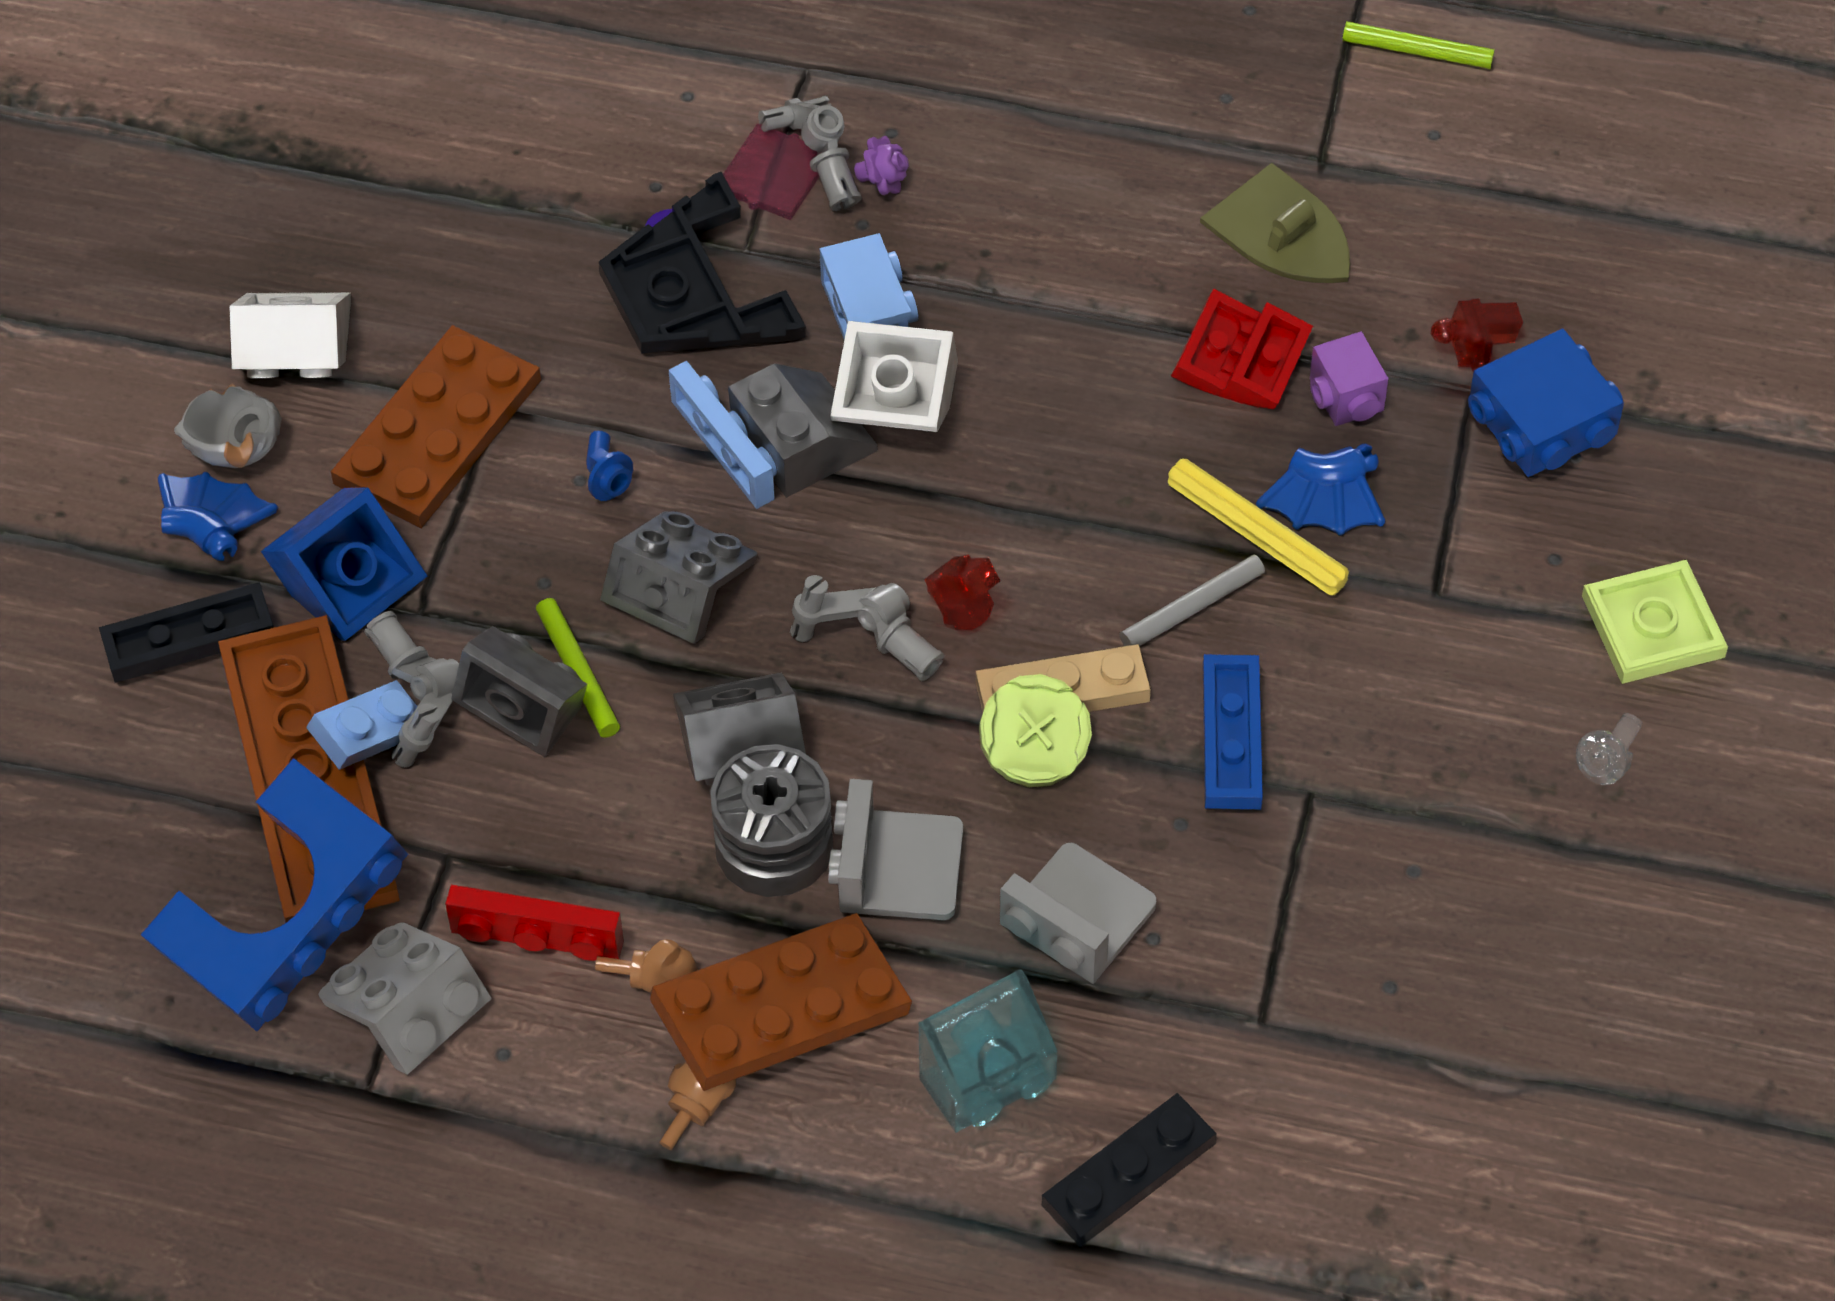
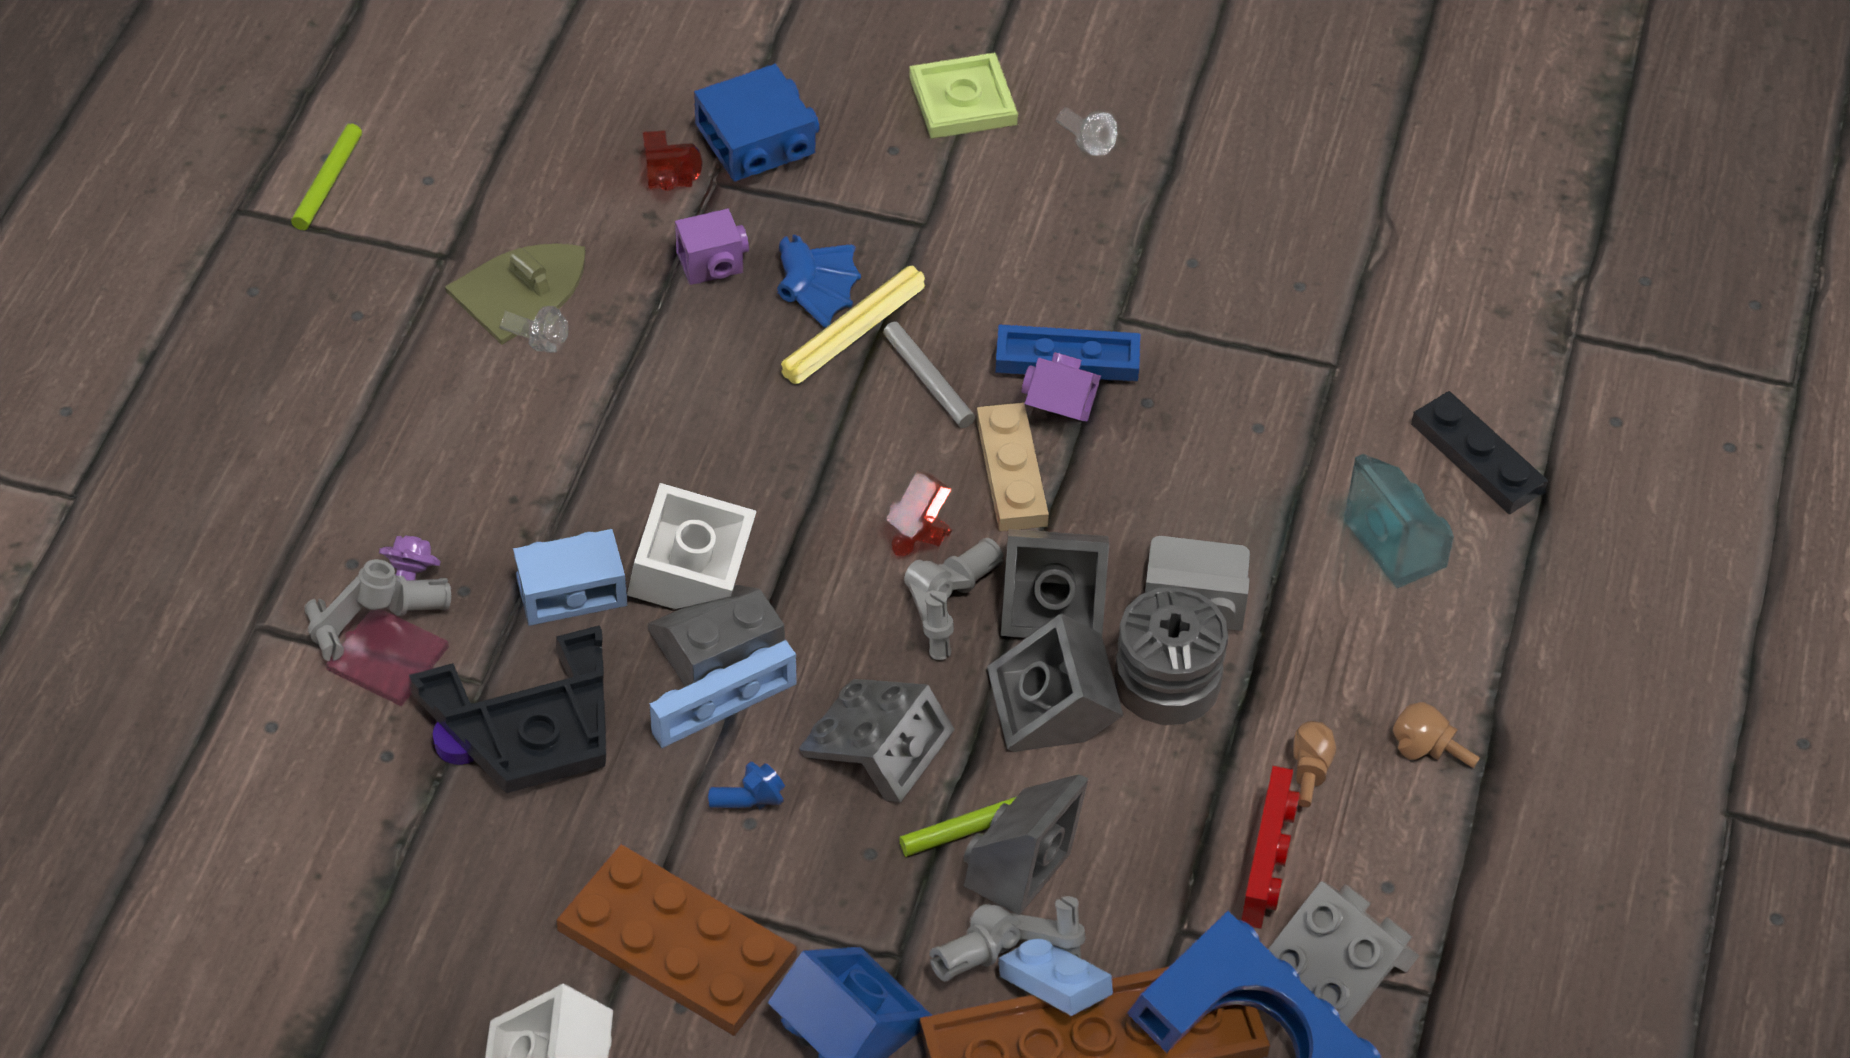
camera: 90 degrees left, 5 degrees down
dark orange plate [650,913,912,1091] -> none
yellowish green tile [979,674,1092,787] -> none
light grey bracket [1000,843,1156,984] -> none
red slope [1171,288,1313,409] -> none
none -> clear plate [499,306,569,353]
none -> flat silver slope [1001,529,1109,638]
none -> medium lavender brick [1022,352,1101,422]

